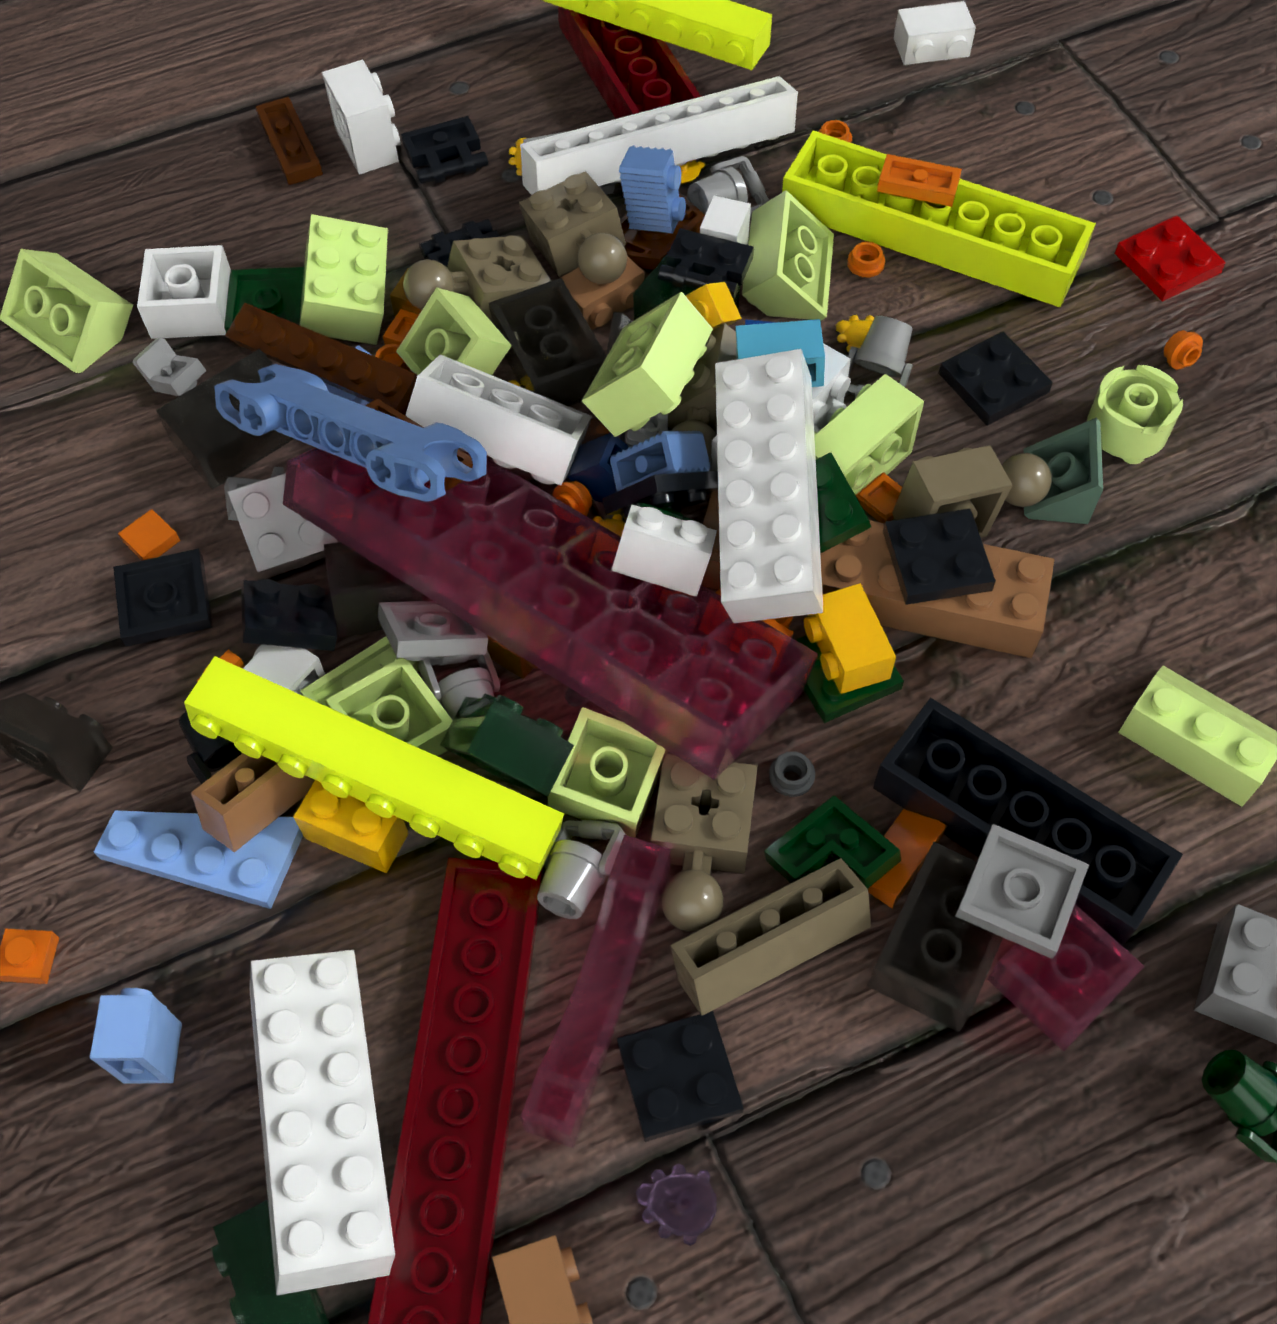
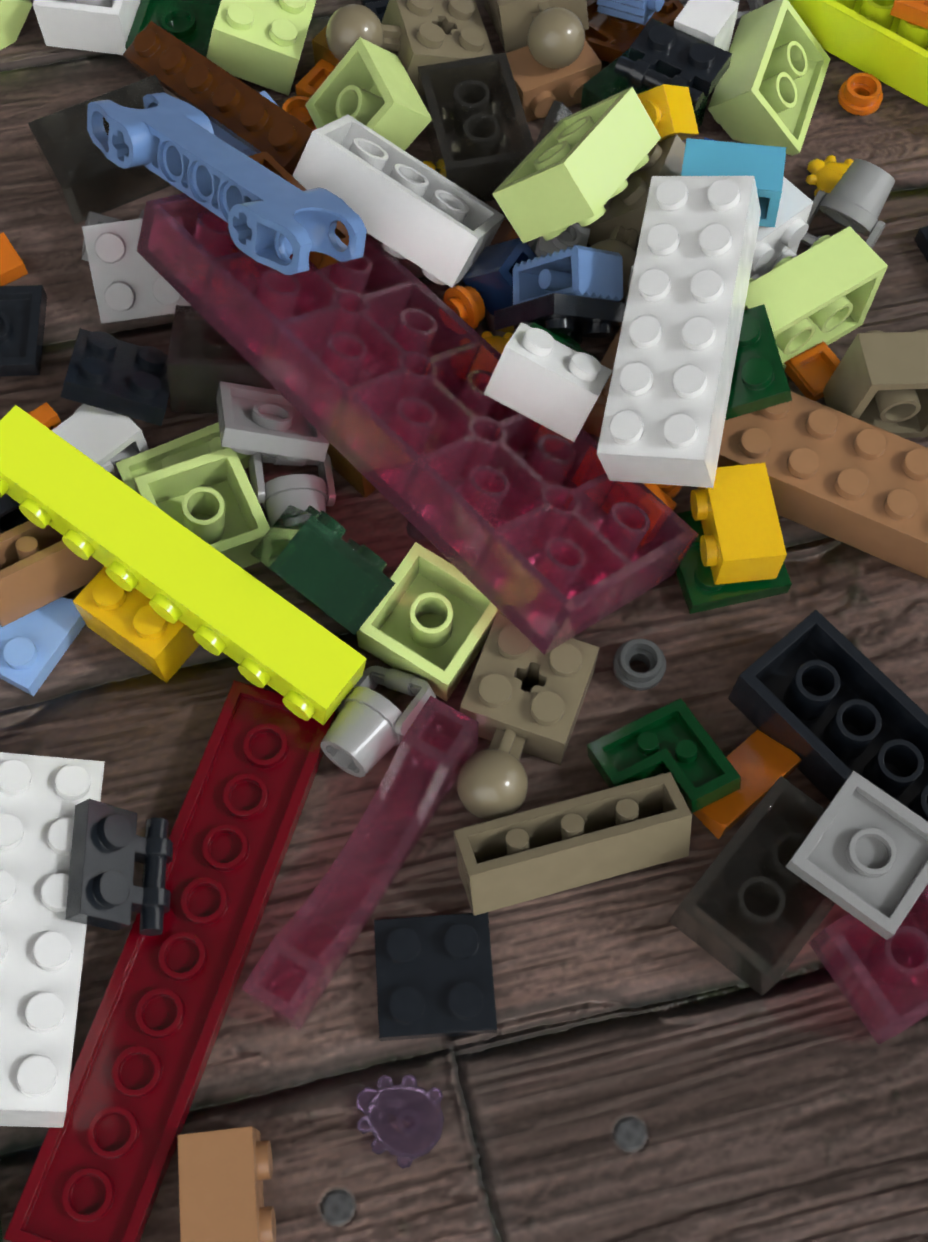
camera: 10 degrees right, 5 degrees up
light grey bracket [133,337,206,396] -> none
black plate [883,508,996,605] -> none
none -> black plate [65,799,173,936]

